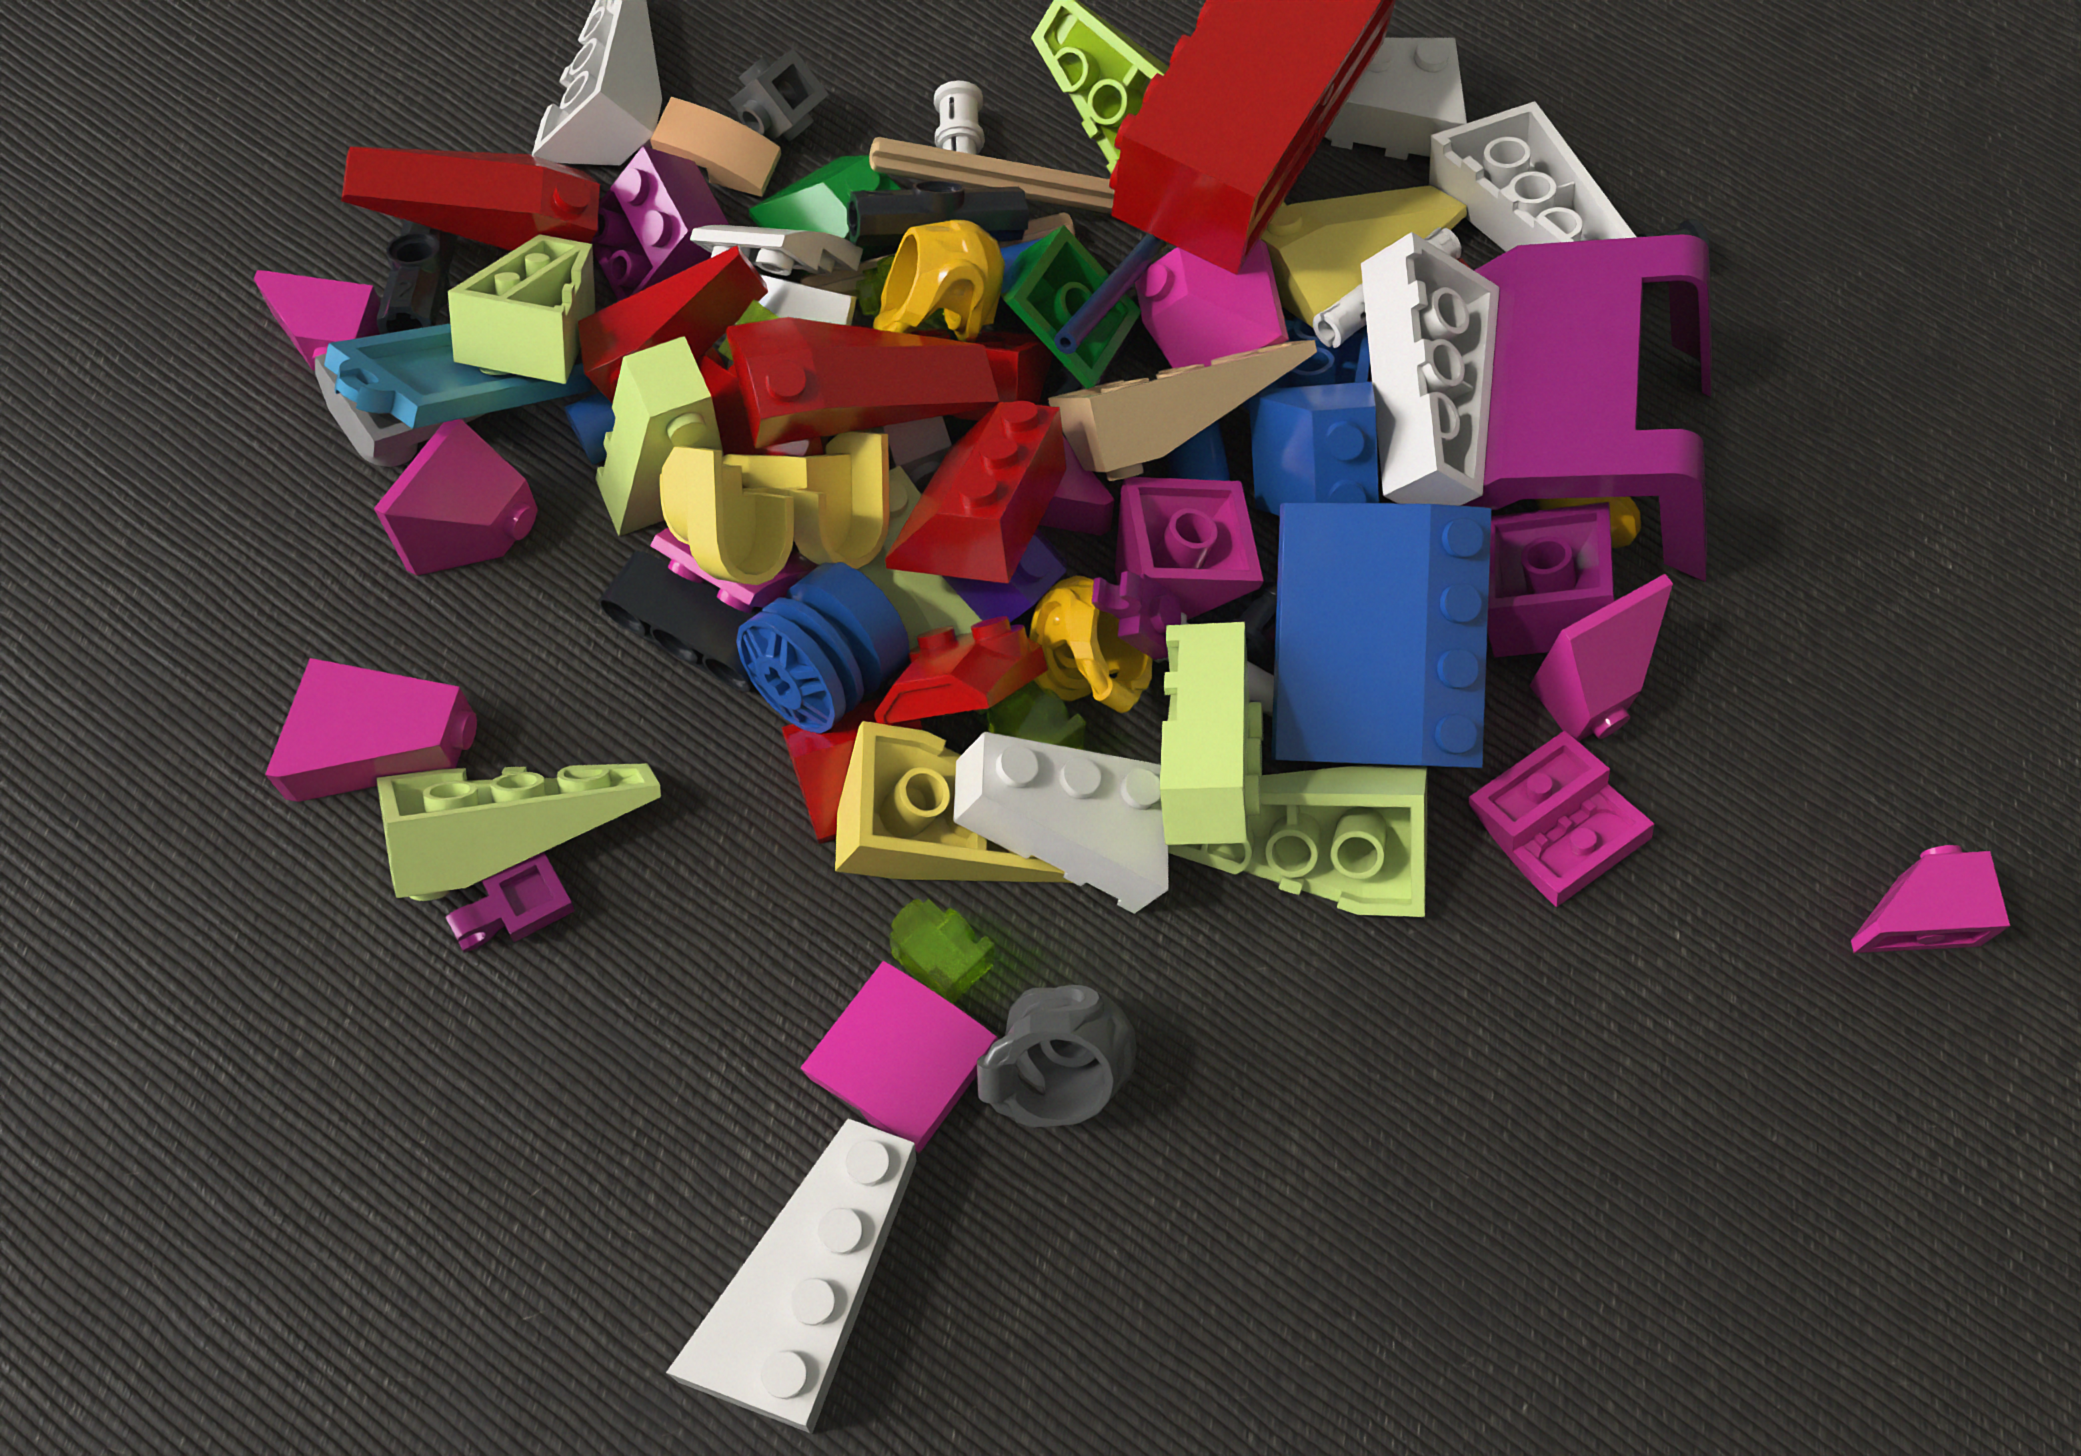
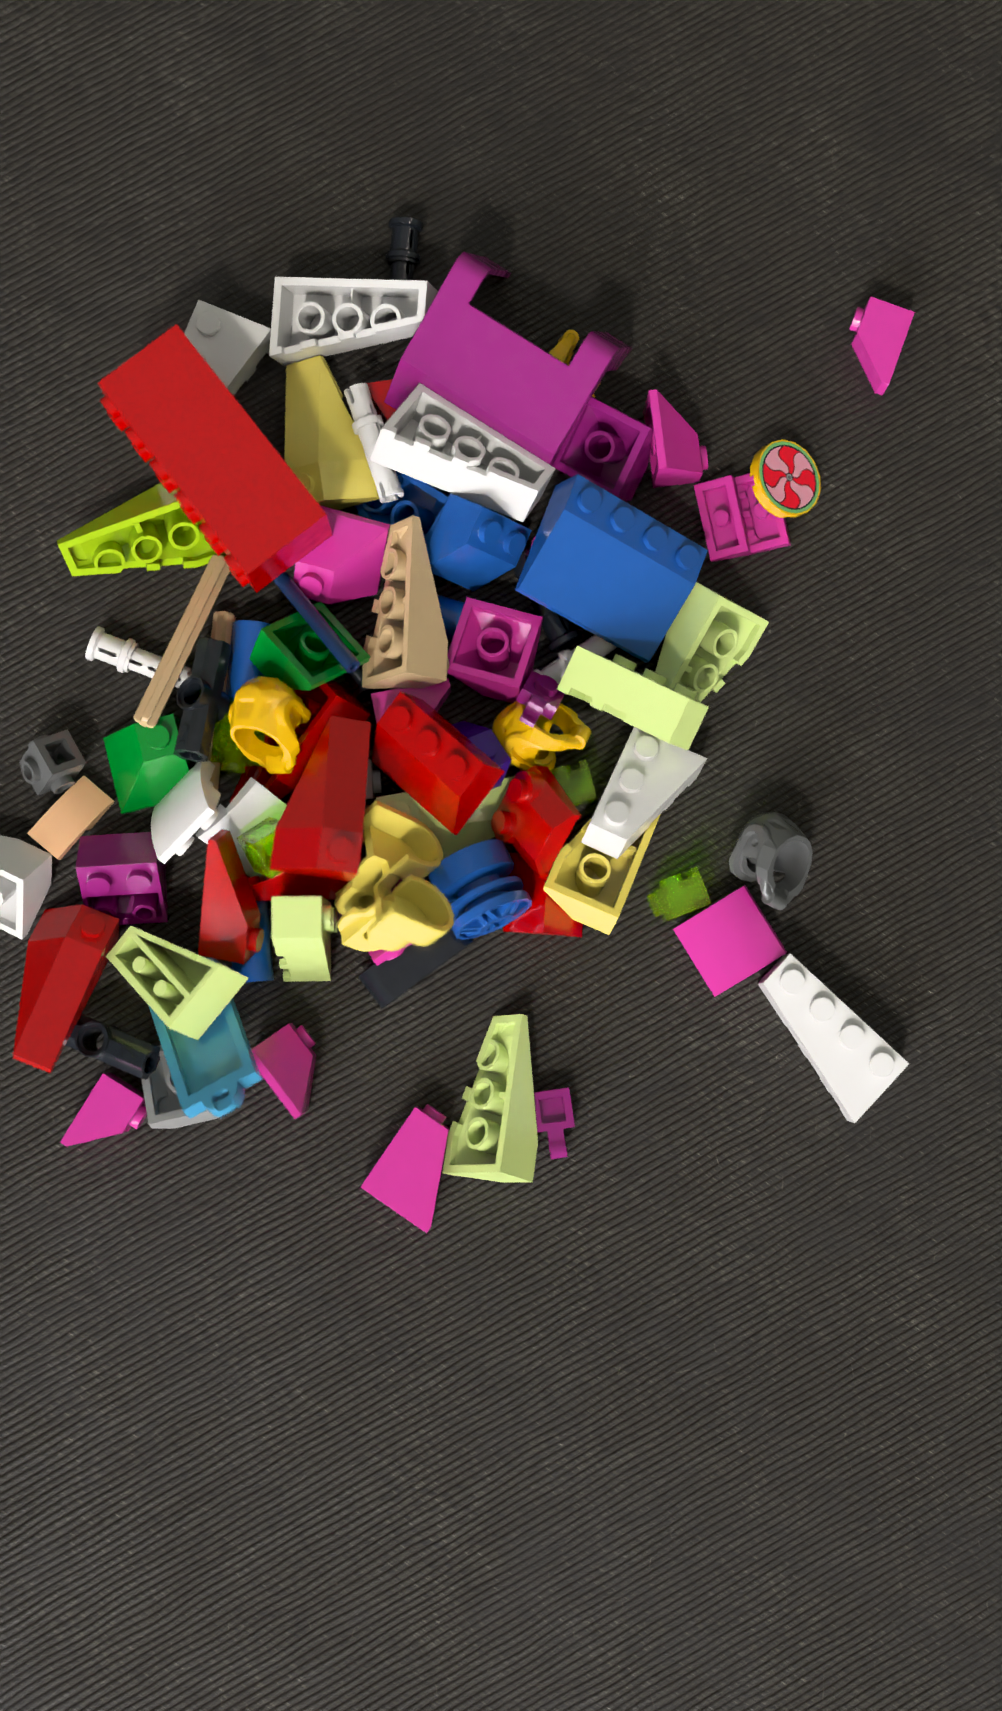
camera: 65 degrees left, 20 degrees up
none -> tile [750,439,821,518]

